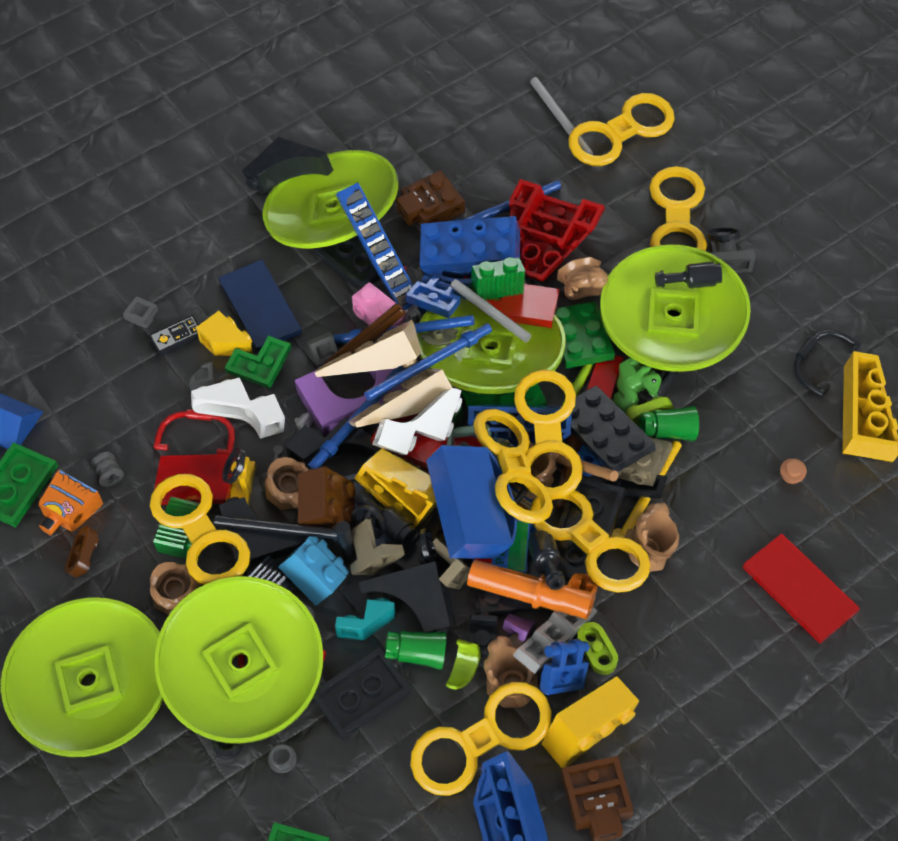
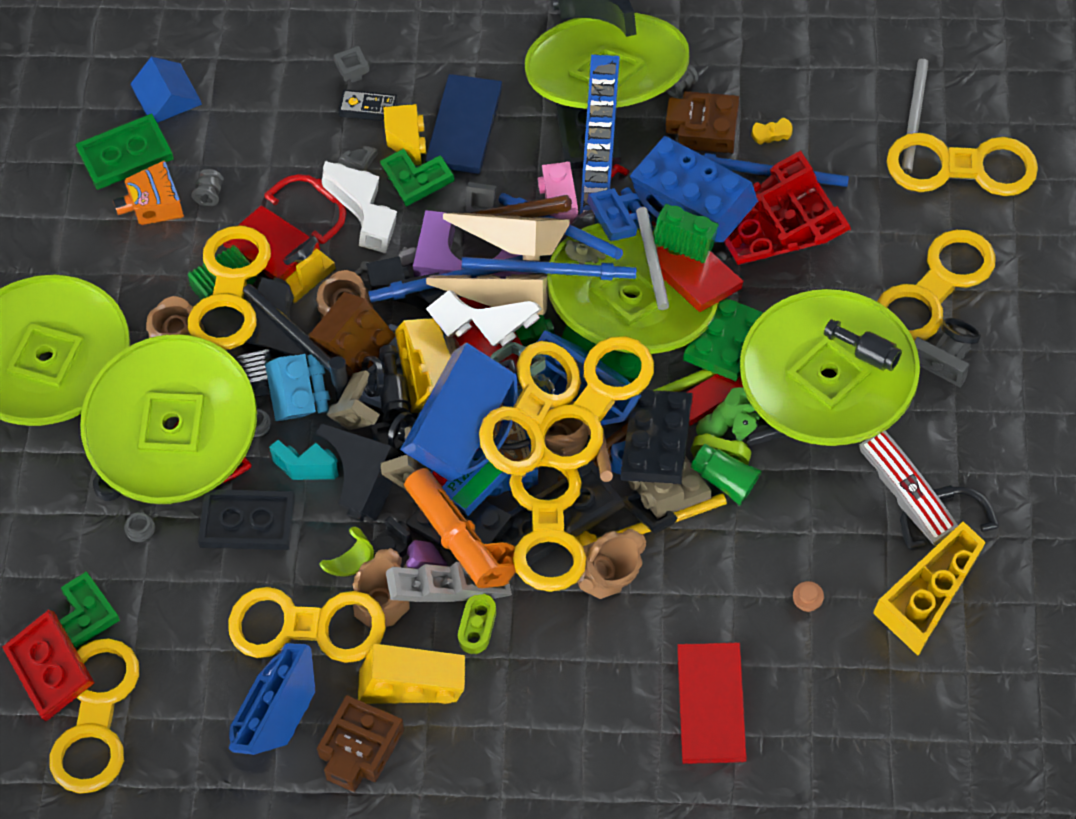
camera: 40 degrees right, 0 degrees up
reddish brown plate [65,526,99,578] -> none
green plant [385,631,446,670] -> none
black piece [528,530,565,590] -> none
blue plate [539,639,589,695] -> none
medium nougat piece [557,256,608,300] -> none
none -> yellow piece [751,117,793,145]
none -> slope [859,431,958,545]

